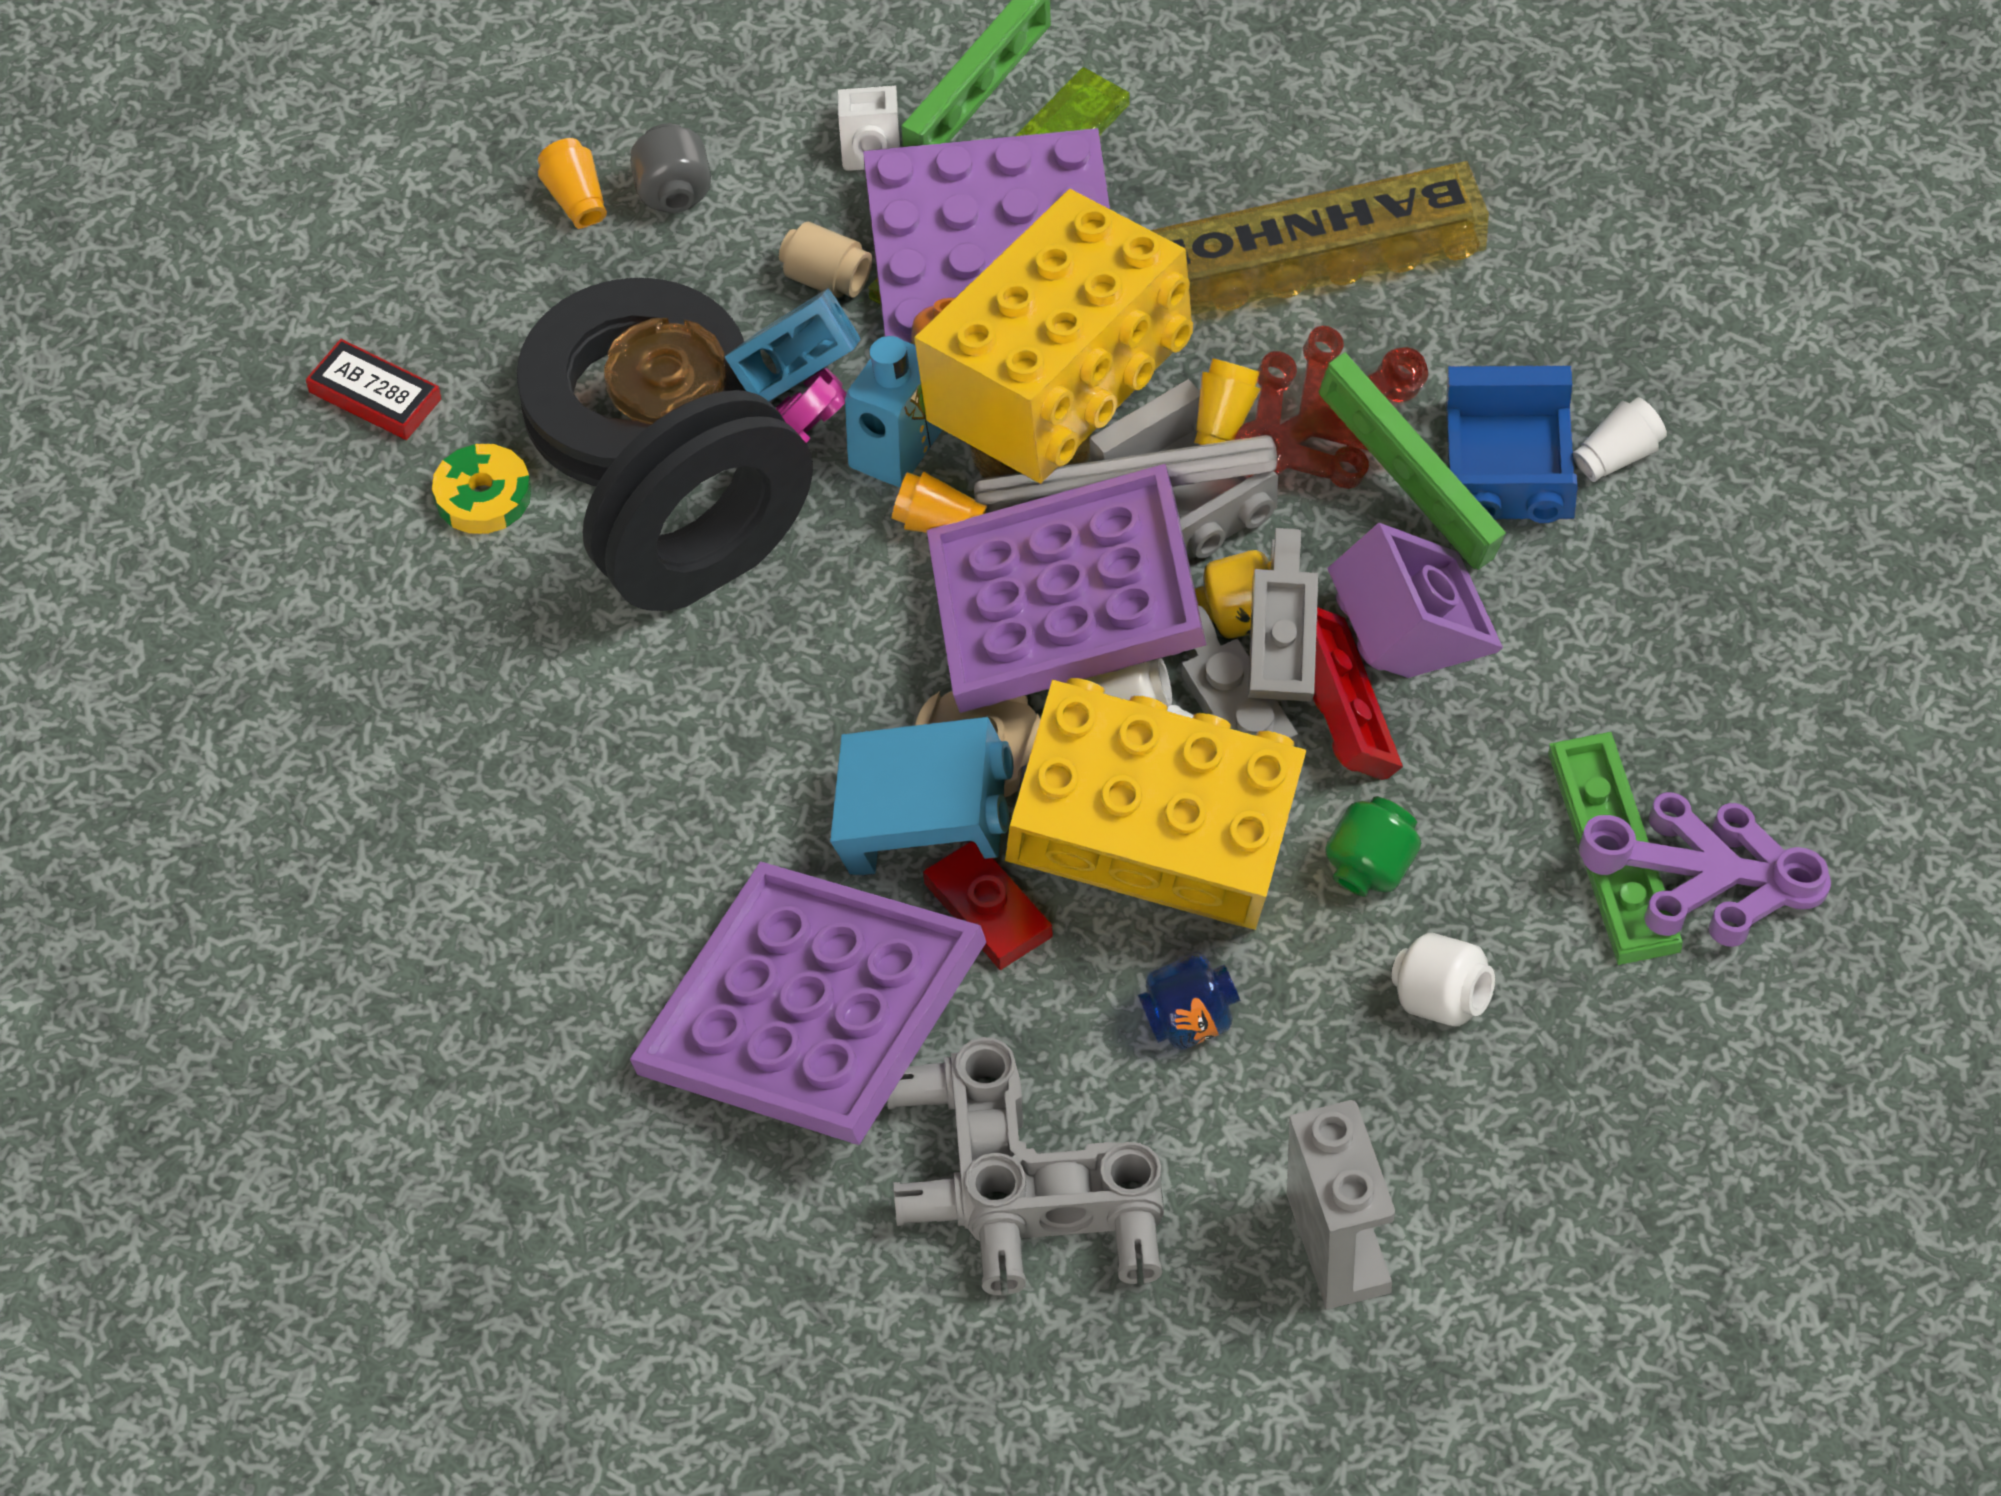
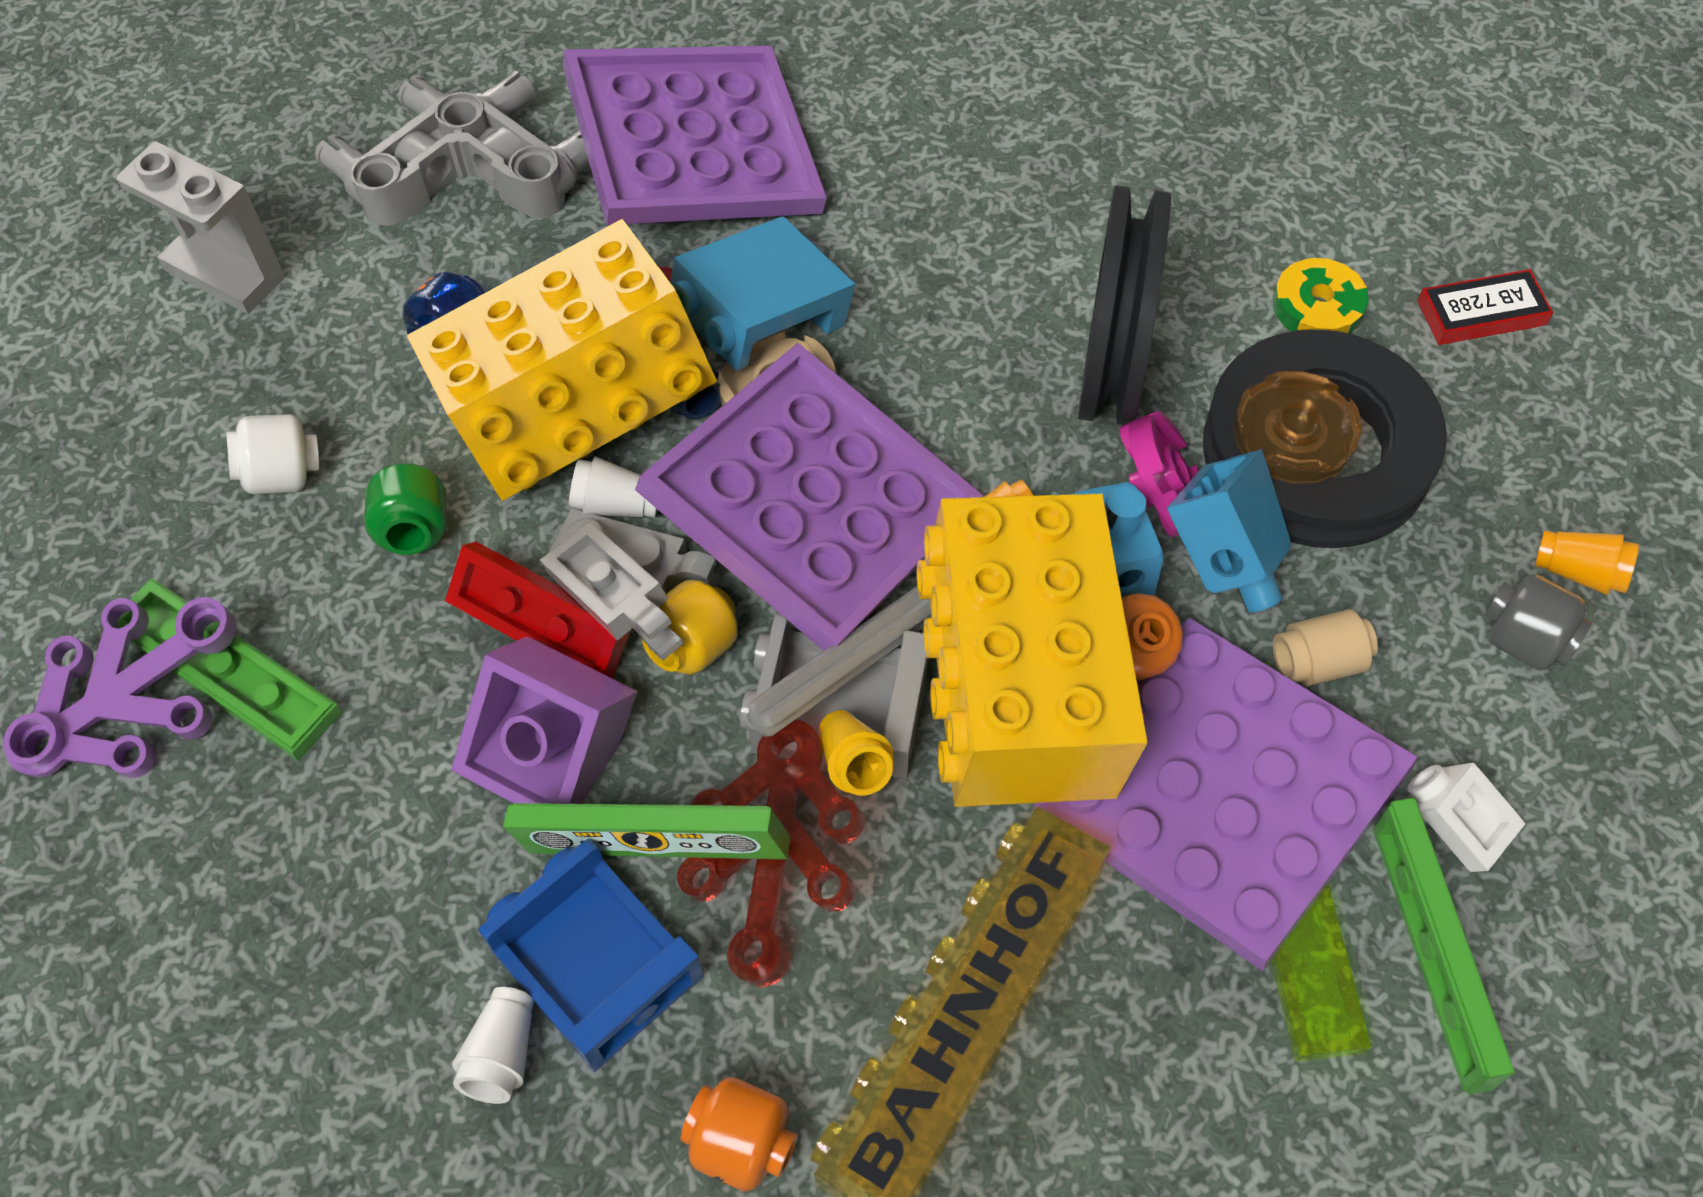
camera: 135 degrees right, 5 degrees up
none -> orange head [680,1077,798,1192]

